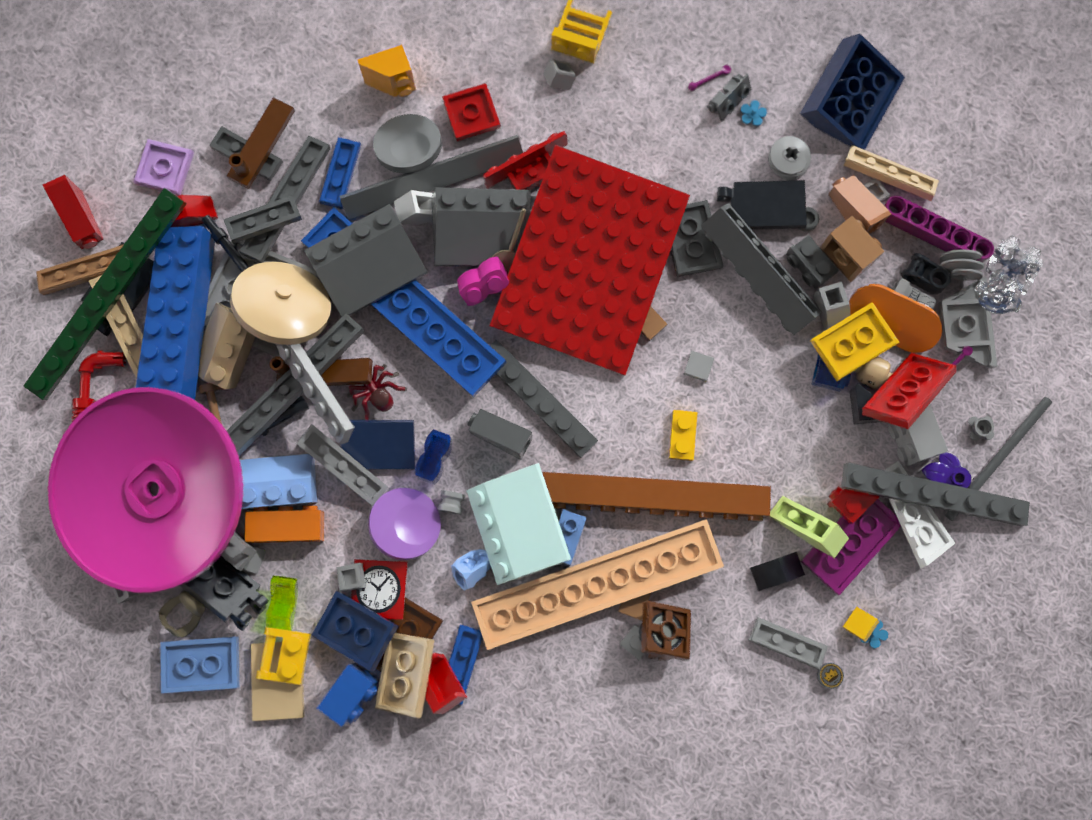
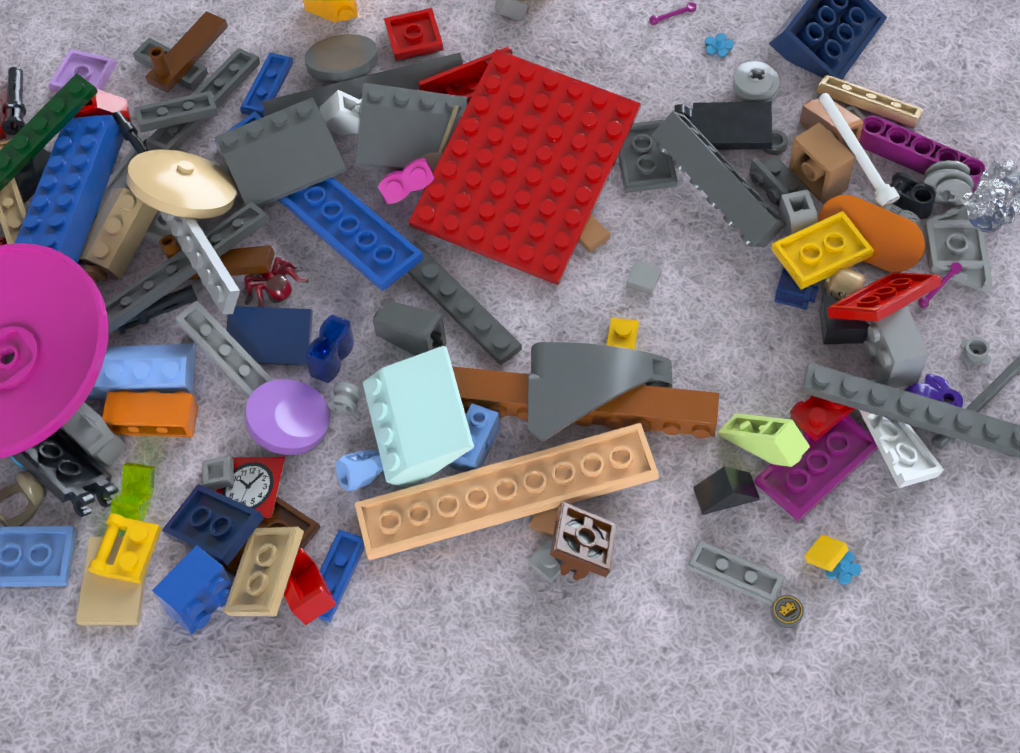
camera: 10 degrees right, 20 degrees down
dark grey hinge [708,74,752,121] -> none
none -> black pin [2,67,26,135]
none -> dark grey panel [528,342,673,442]
none -> white piece [819,93,900,208]

